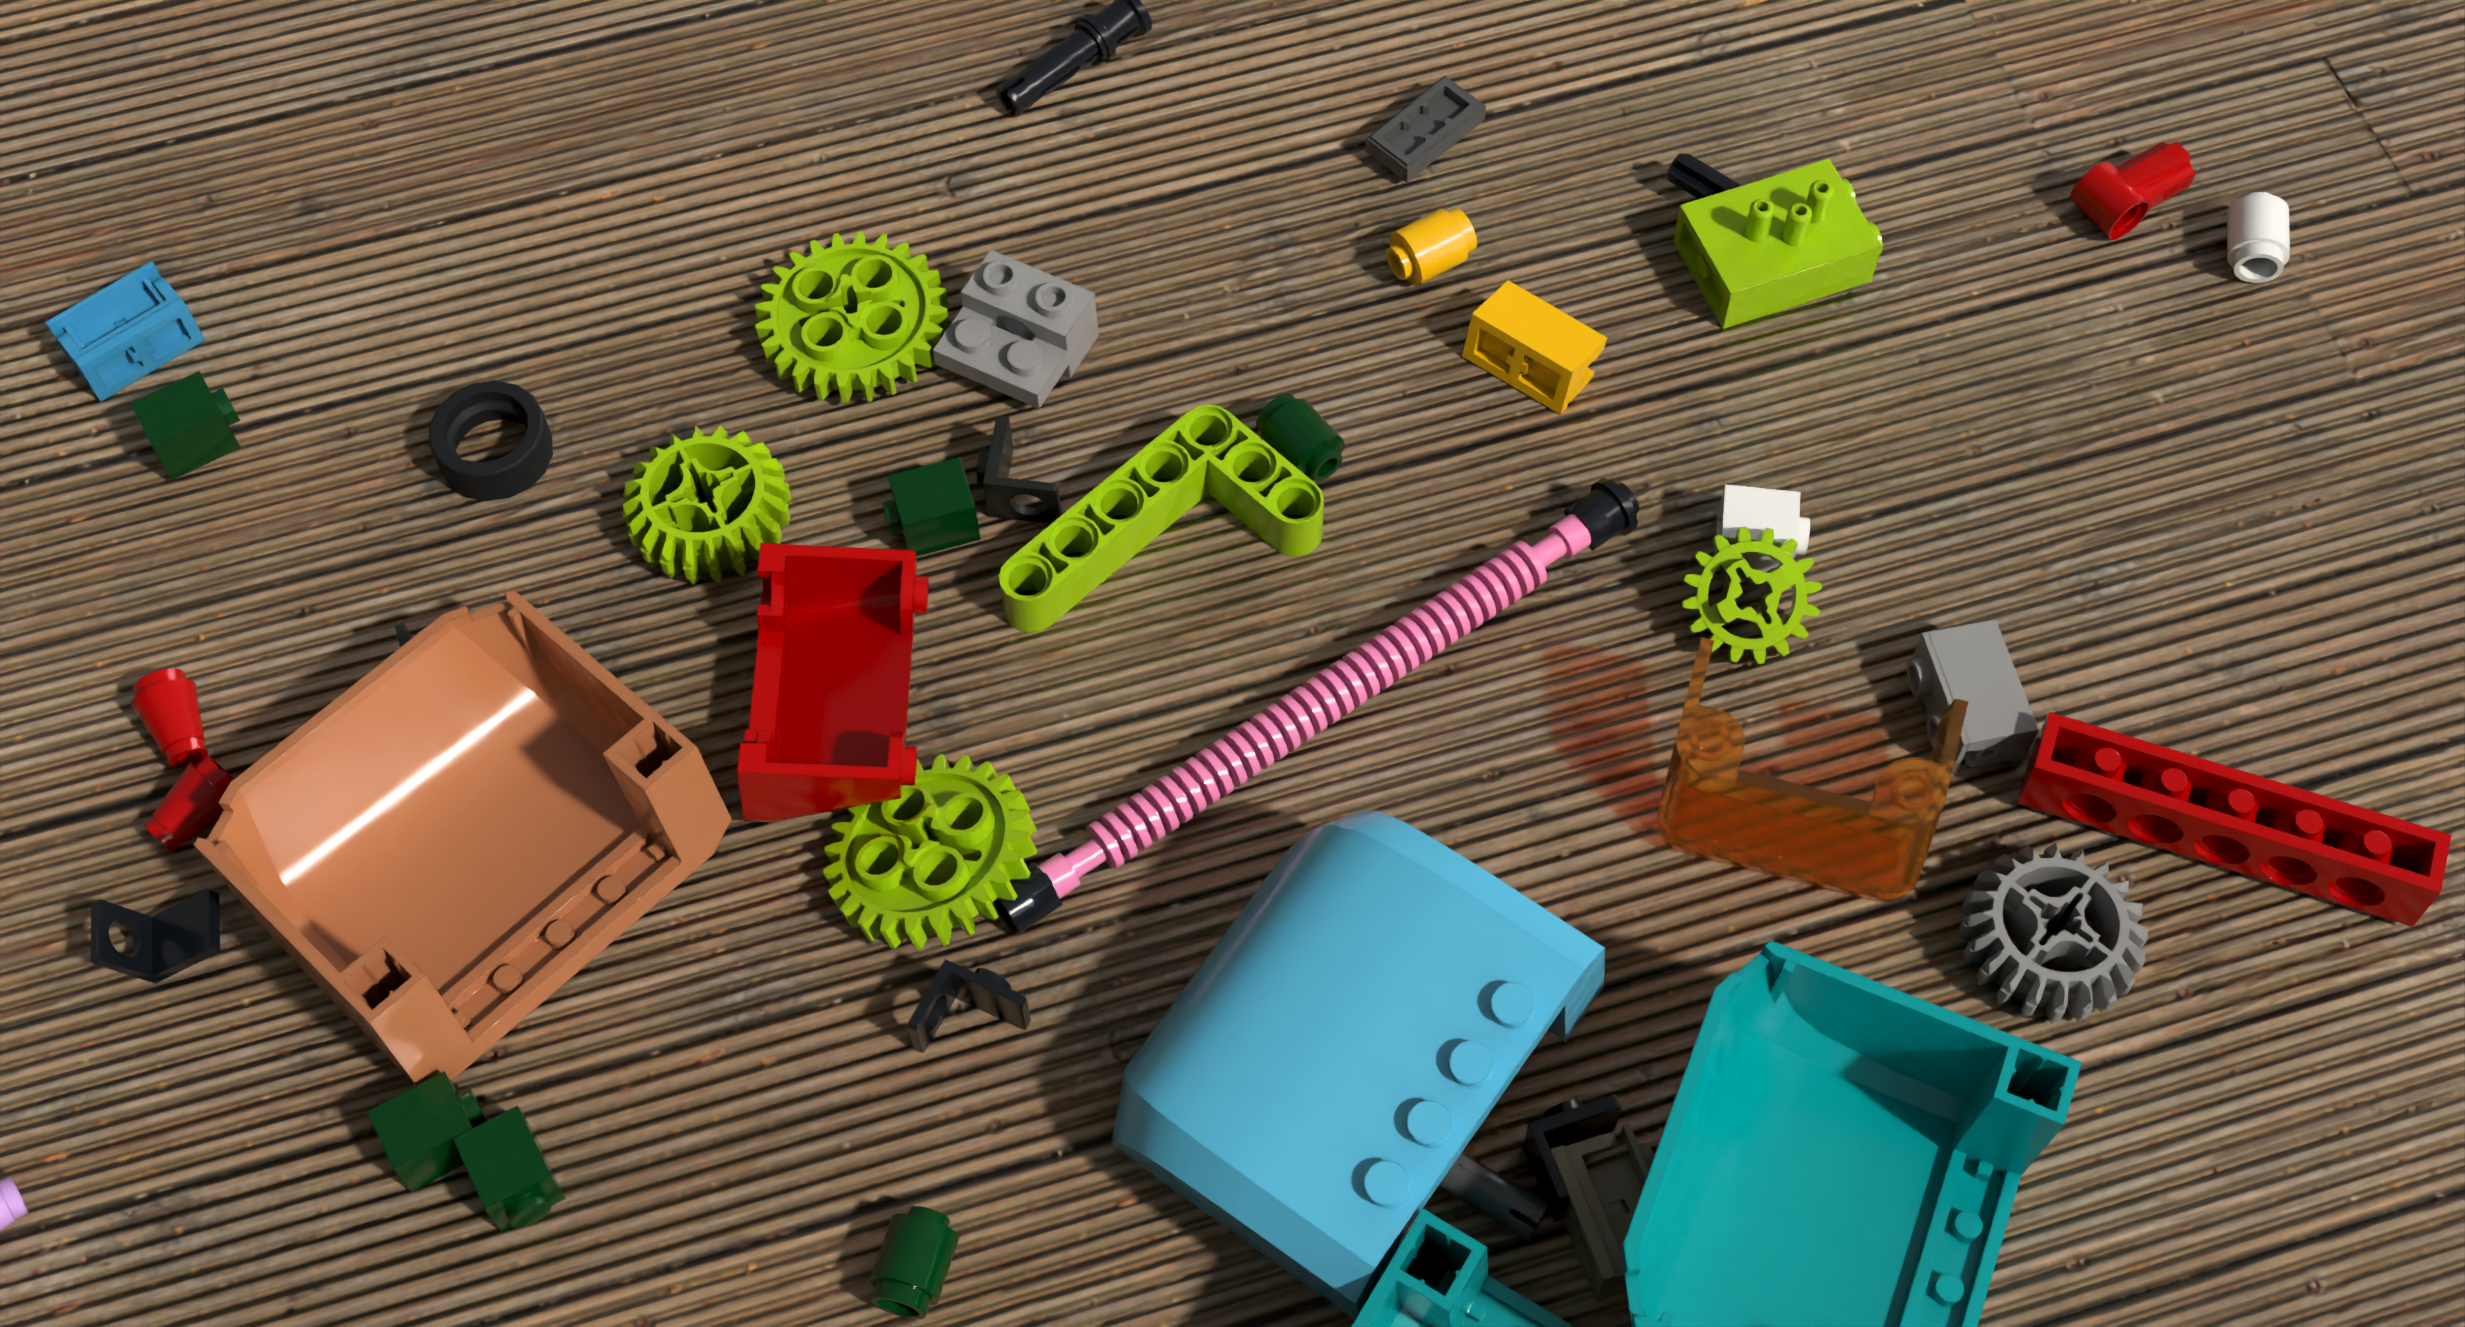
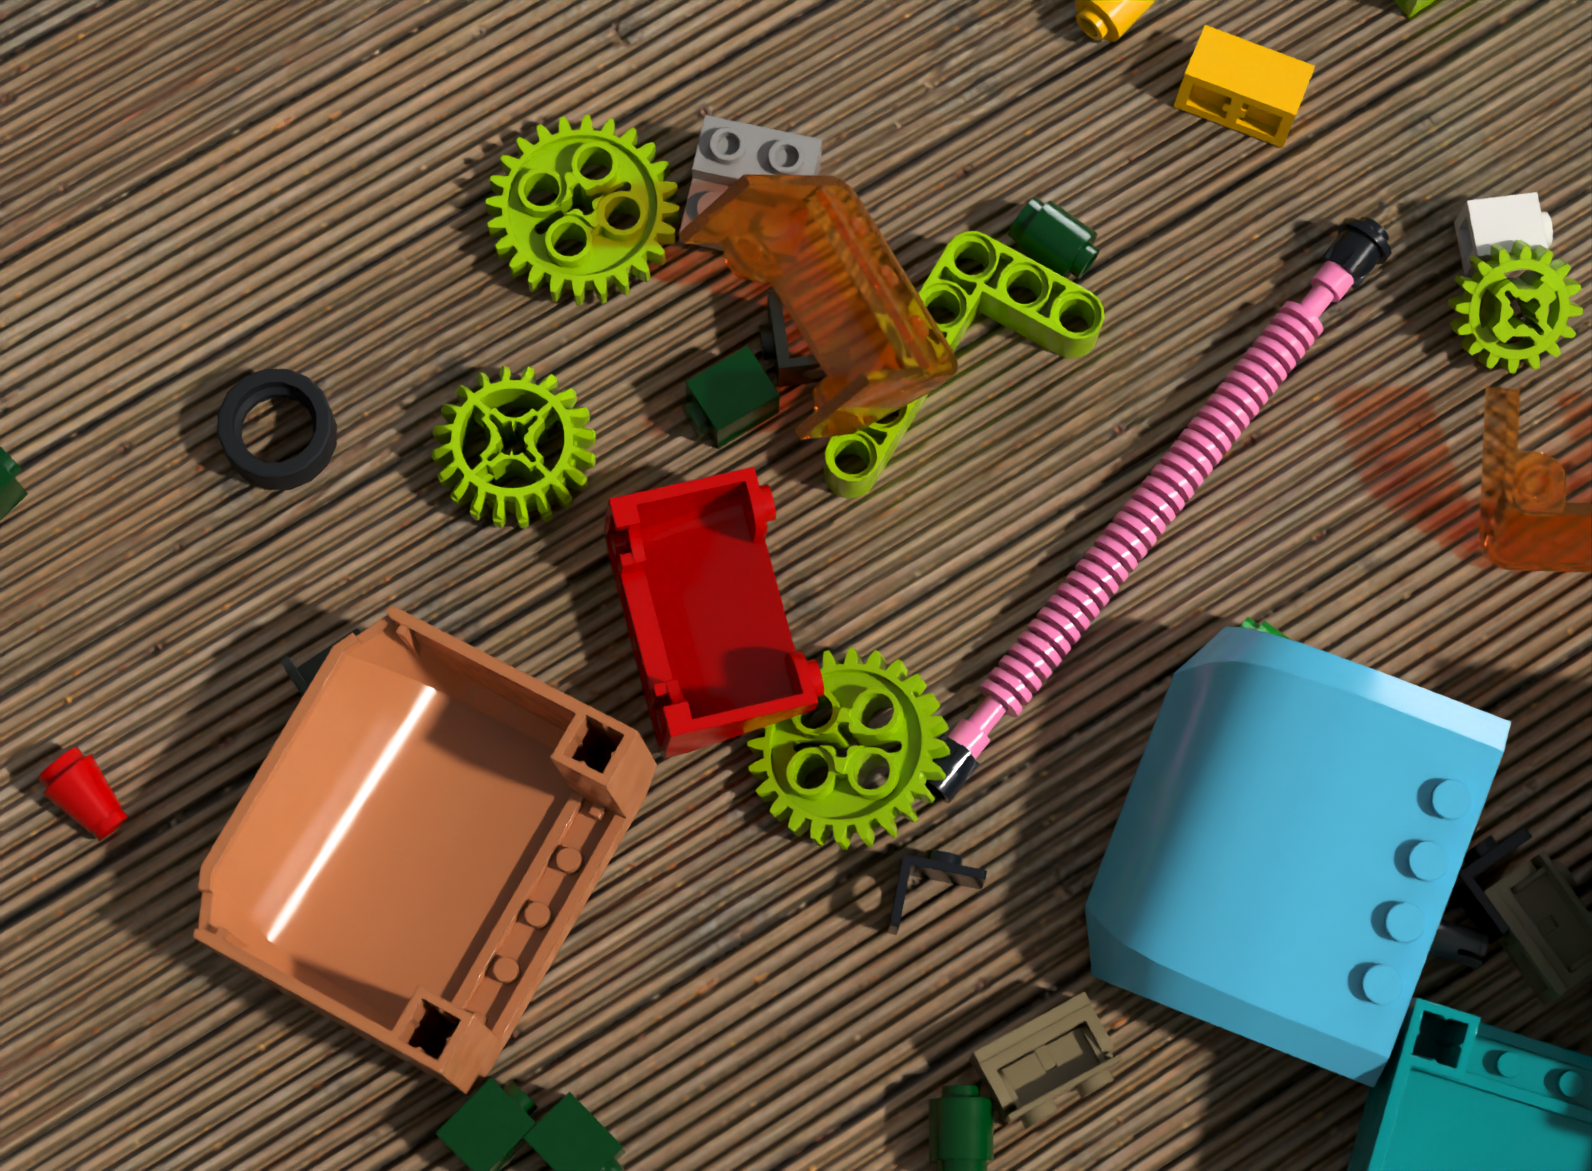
camera: 20 degrees left, 15 degrees up
black bracket [91,889,220,984] -> none
red cone [144,755,235,852] -> none
none -> clear orange windscreen [678,174,958,440]
none -> dark tan hinge [969,992,1123,1129]

